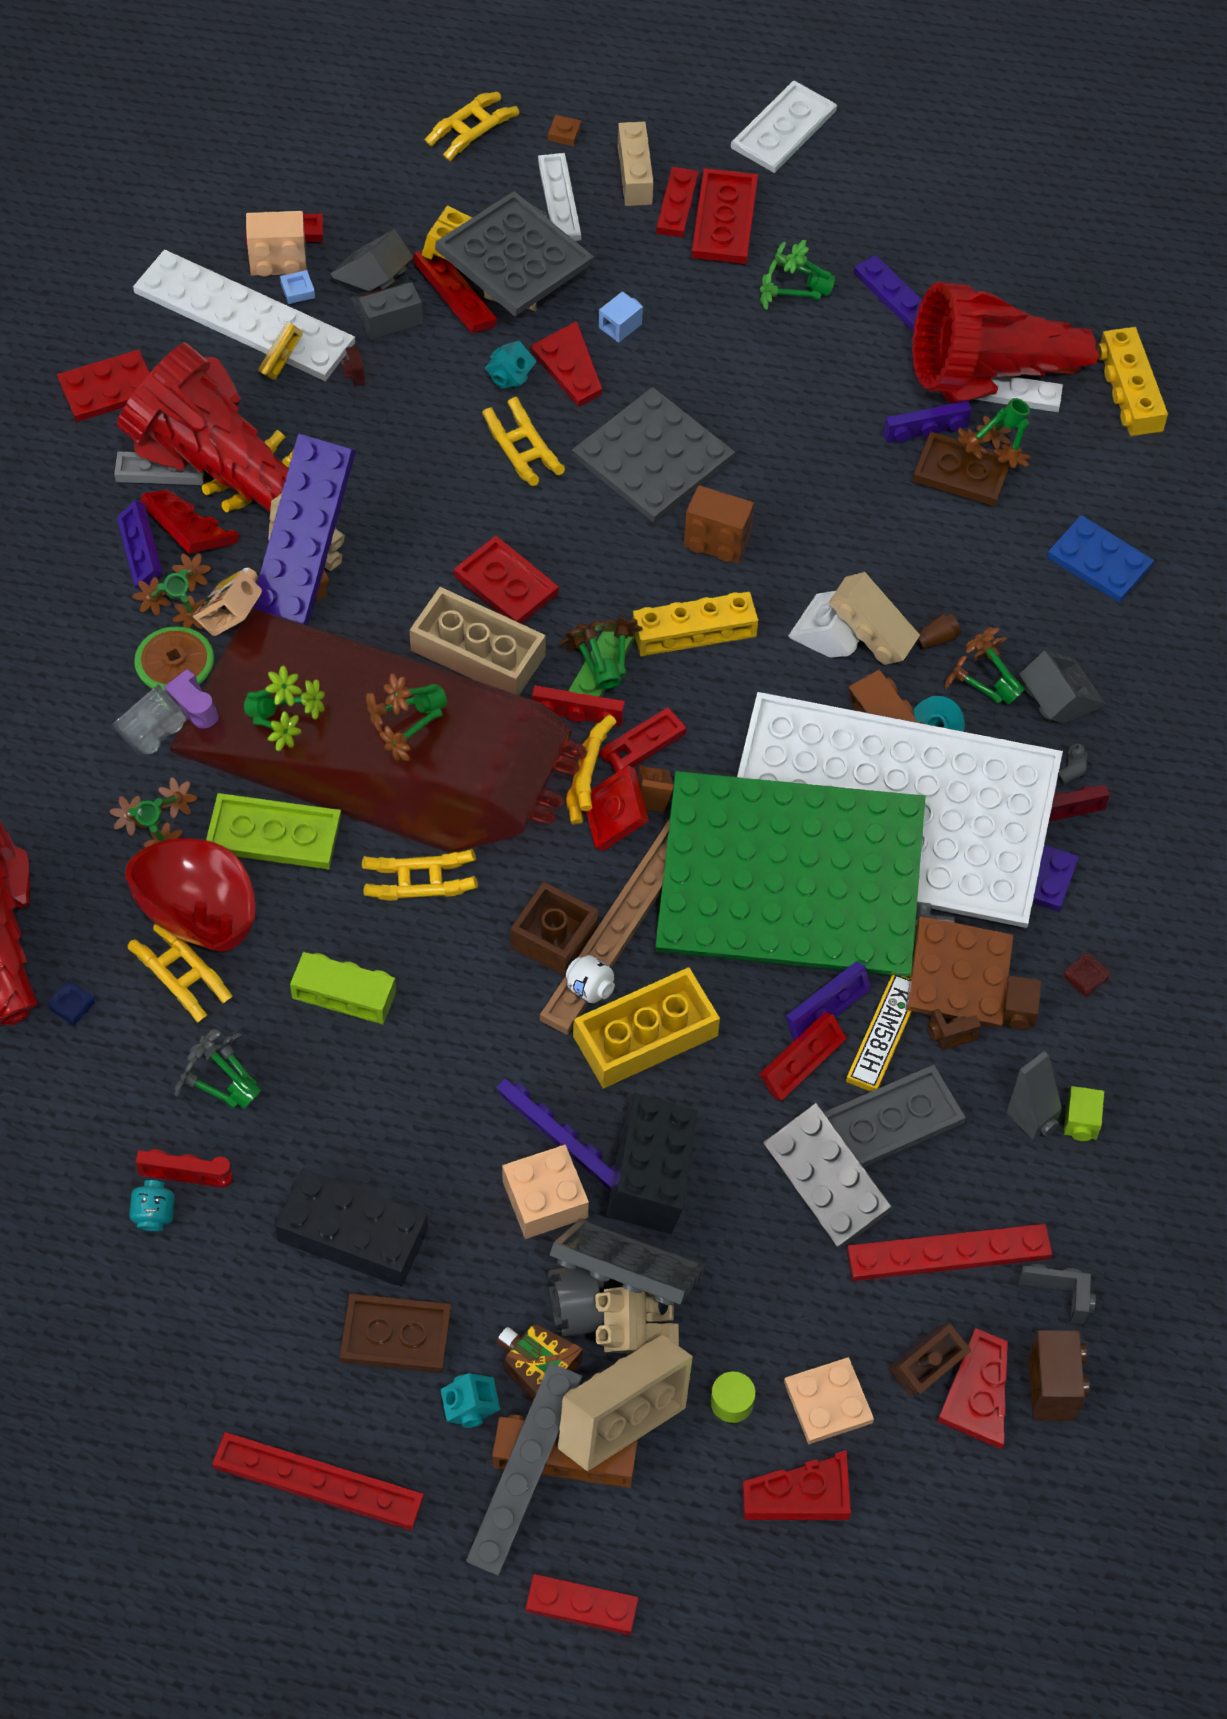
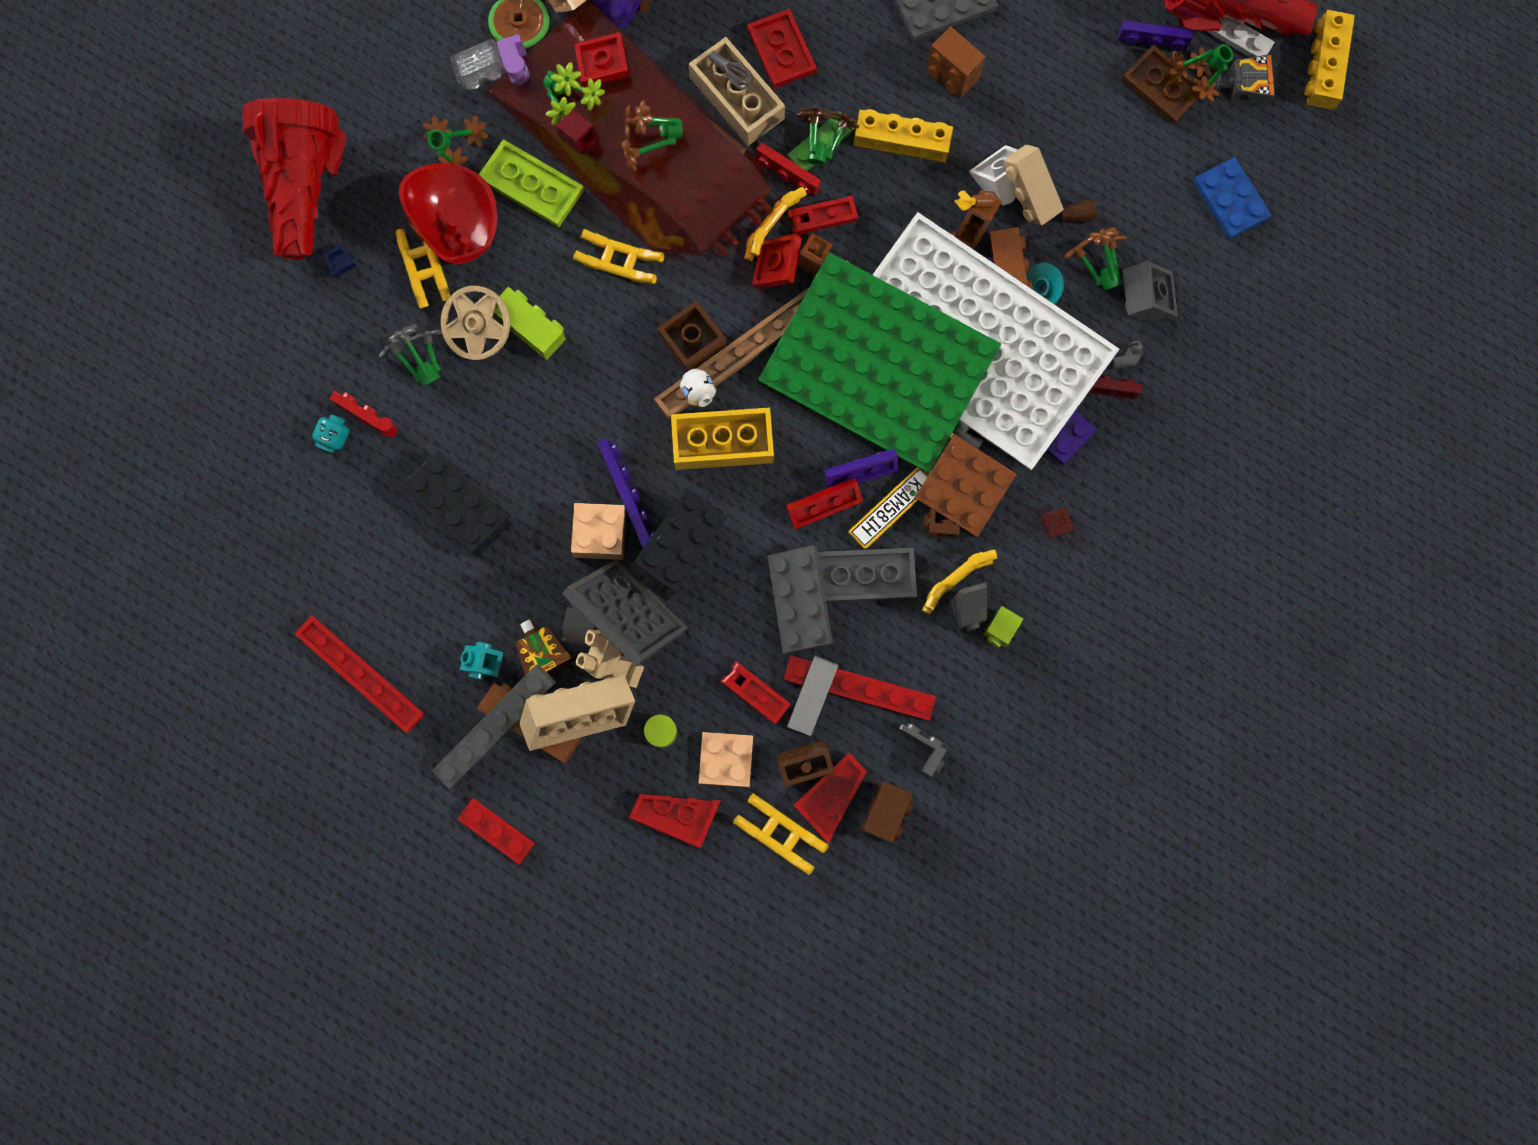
camera: 20 degrees right, 20 degrees up
reddish brown plate [340,1294,451,1373] -> none
reddish brown brick [1003,976,1042,1030] -> none
none -> tan wheel [441,286,510,360]
none -> dark red brick [556,110,599,155]
none -> red plate [574,32,630,88]
none -> flat silver piece [708,51,753,89]
none -> red plate [720,661,791,725]
none -> yellow piece [733,794,828,875]
none -> light grey tile [787,656,838,736]
none -> yellow piece [922,550,997,615]
none -> dark orange torso [944,190,1001,250]
none -> dark grey torso [1216,54,1275,106]

